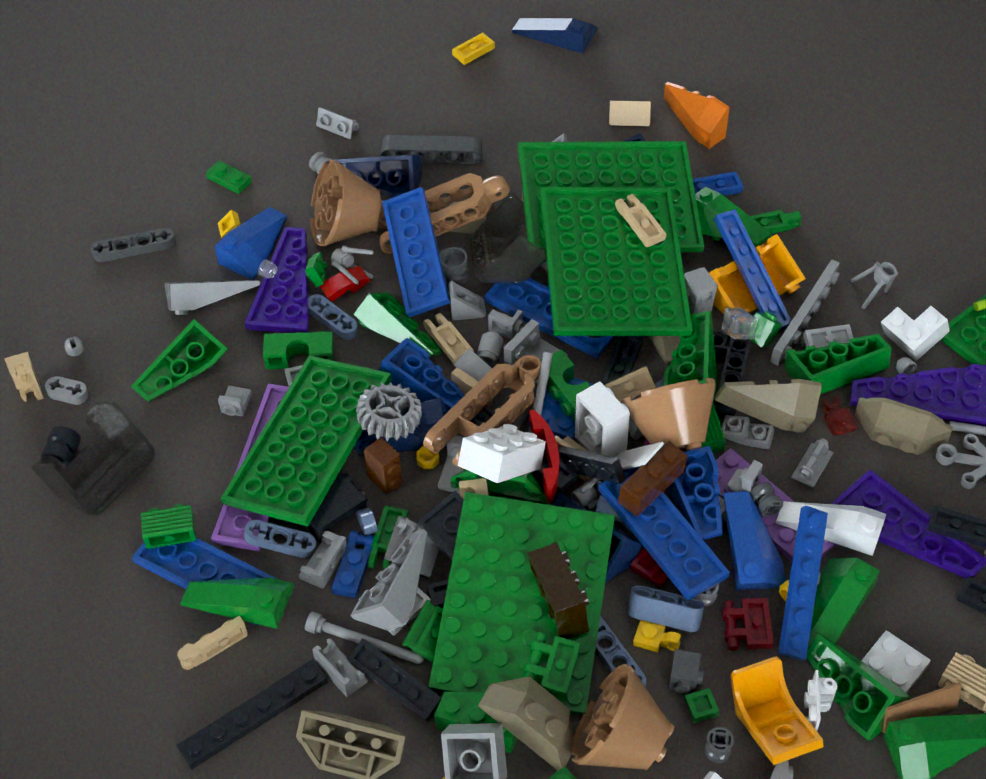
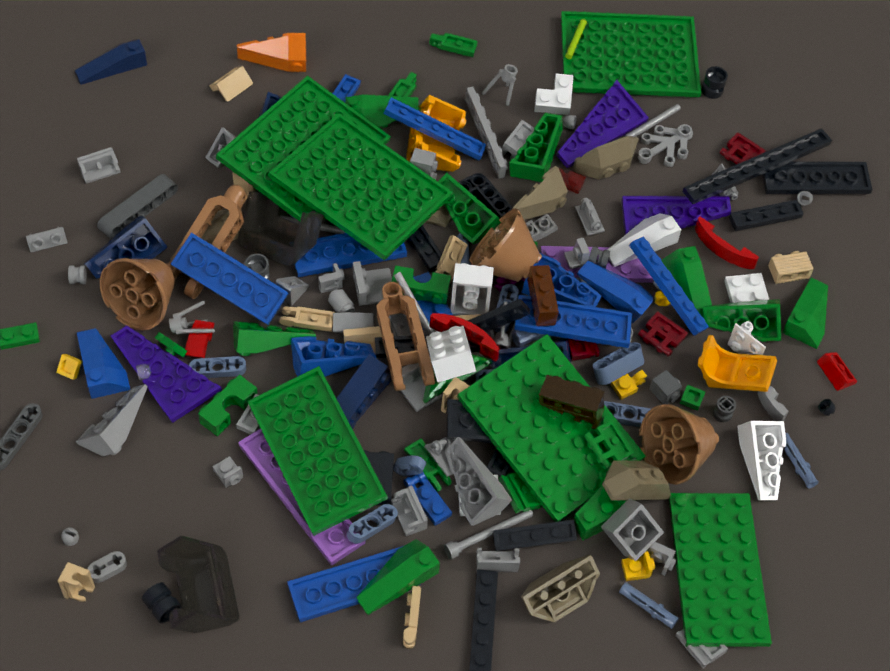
camera: 55 degrees left, 5 degrees up
green wedge [131,319,228,402] -> none
green brick [141,504,196,549] -> none
light grey gear [356,382,422,441] -> none
reddish brown brick [364,438,403,494] -> none
yellow tile [416,446,439,470] -> none
yellow plate [452,32,495,65] -> none
tan hinge [615,194,666,248] -> none
white piece [615,441,664,470] -> none
clear brick [721,308,758,339] -> none
brick [743,311,783,347] -> none
medium nougat piece [882,682,962,734] -> none
none -> light grey hinge [77,147,121,184]
none -> green hinge [429,33,478,57]
none -> red slope [695,216,759,270]

